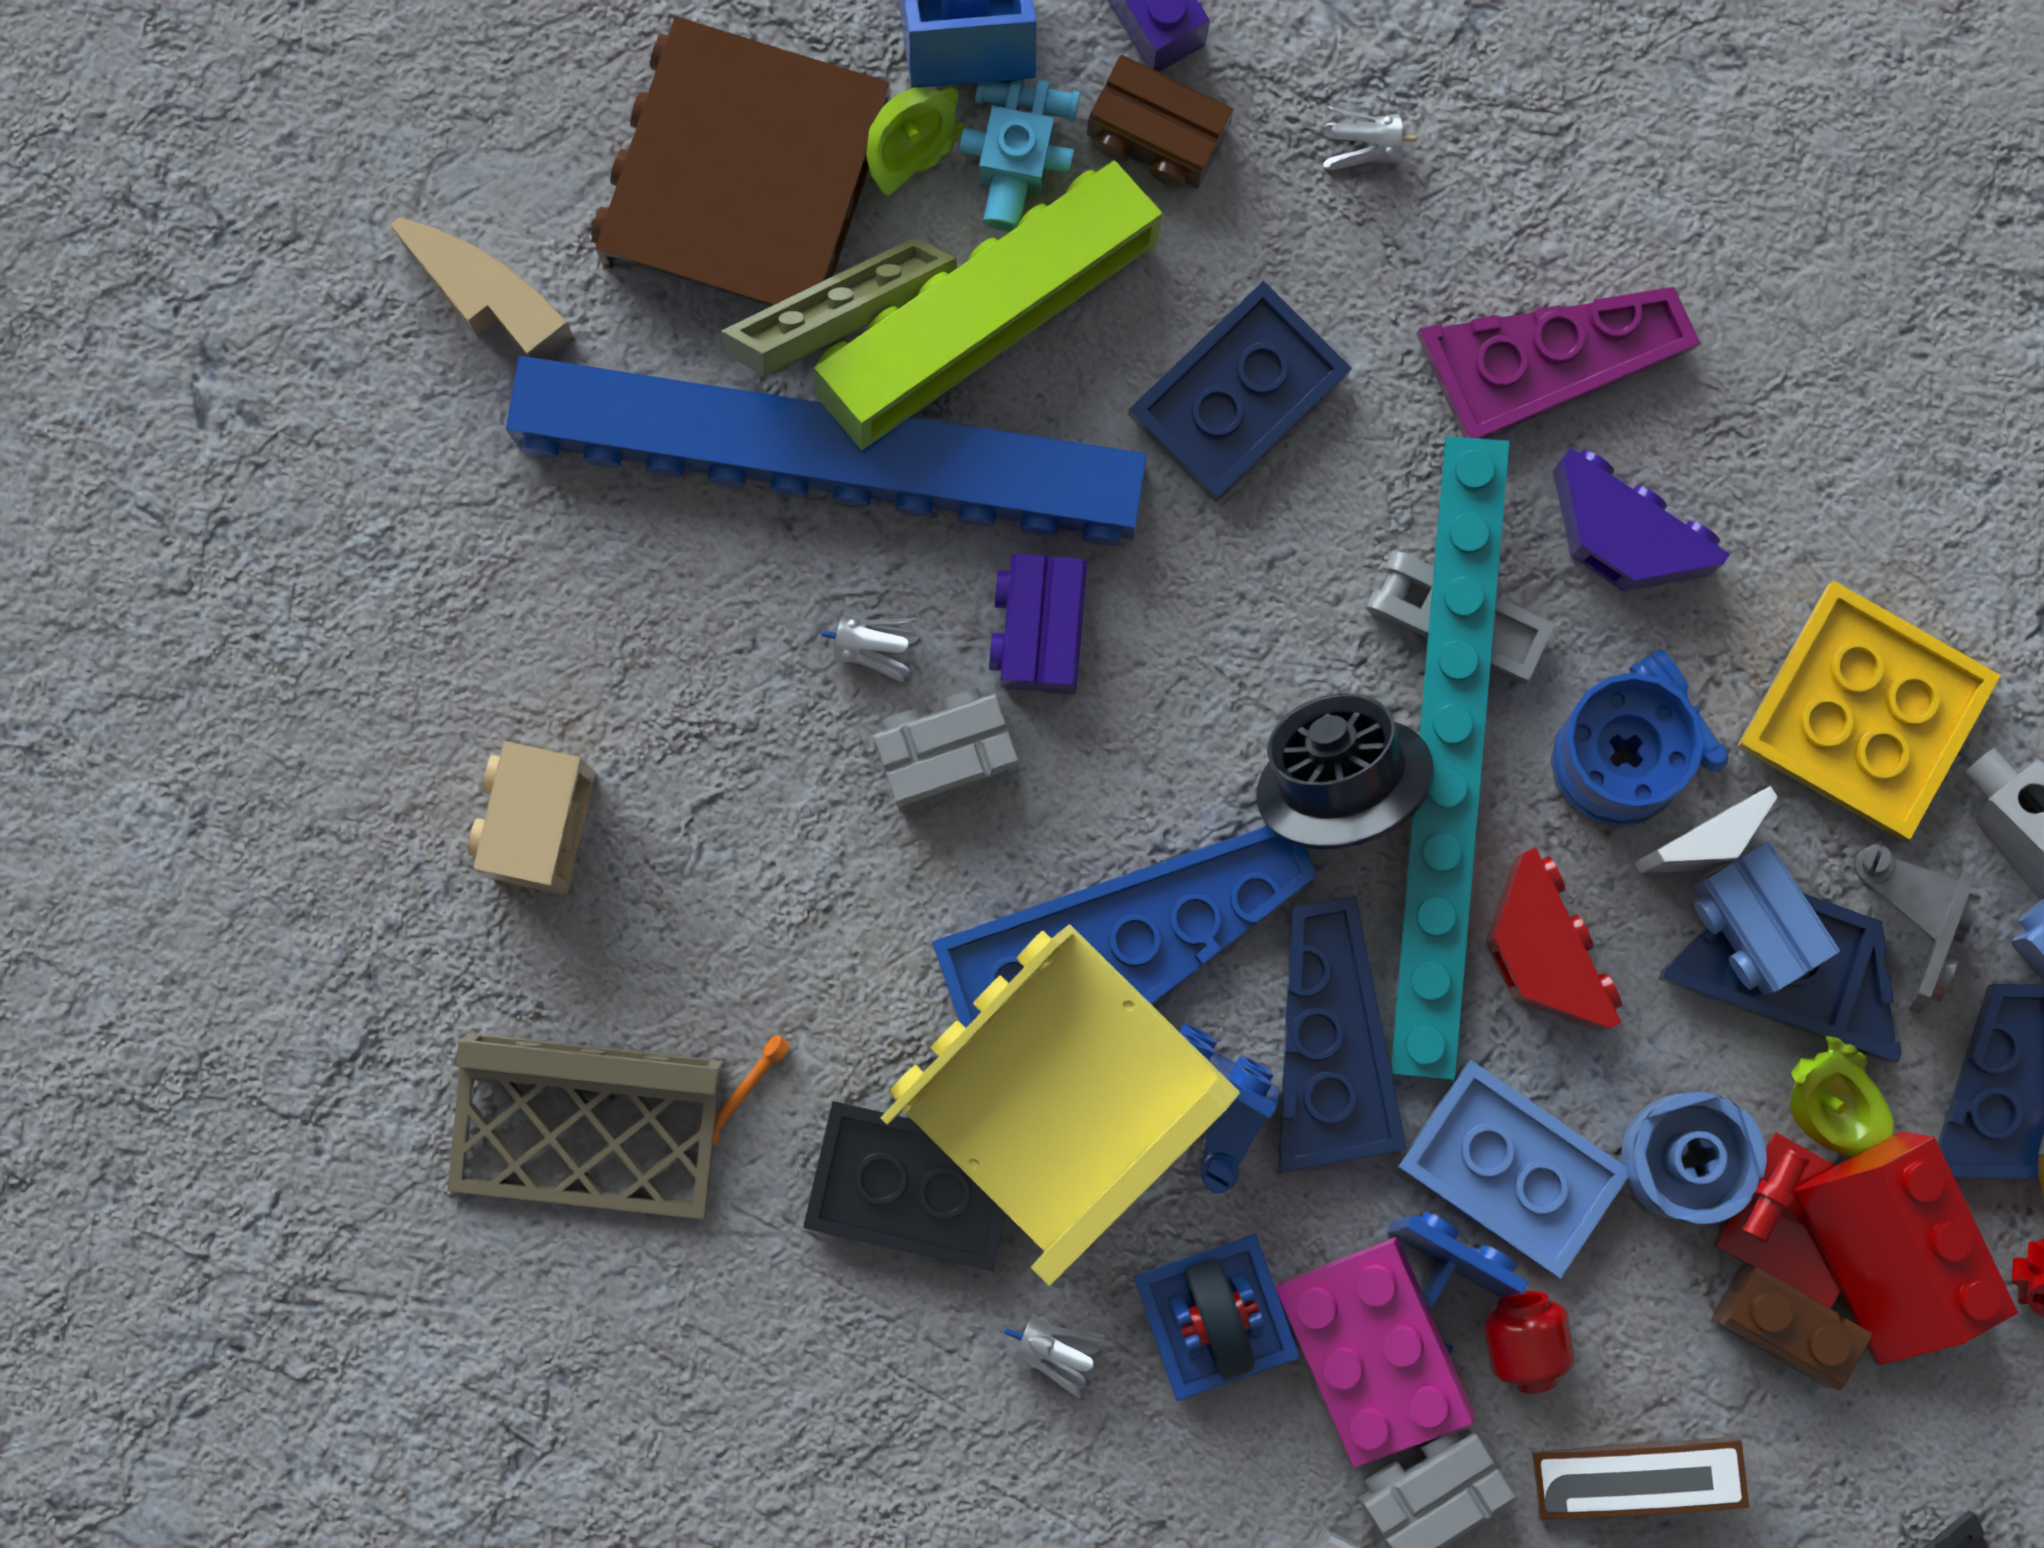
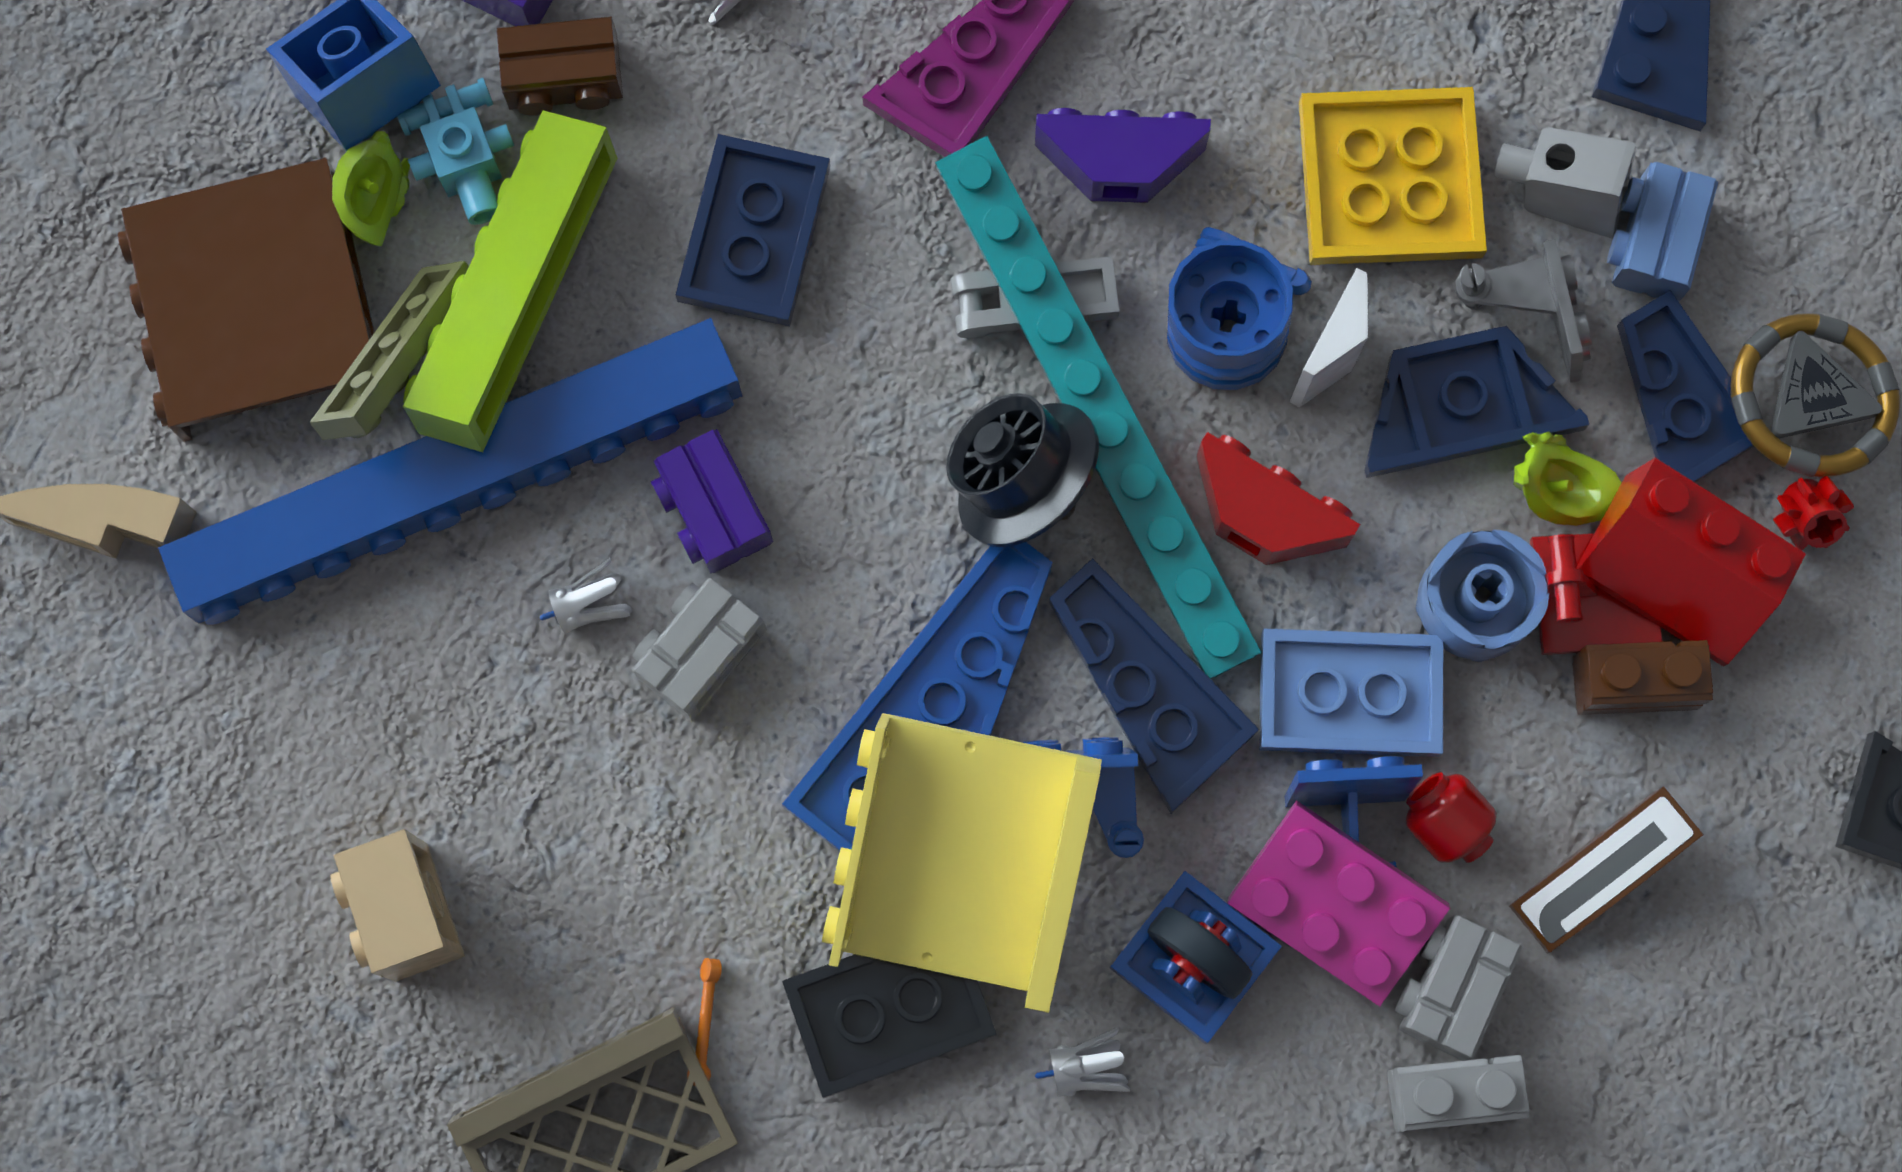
camera: 30 degrees left, 5 degrees down
medium blue brick [1693,840,1840,995] -> none

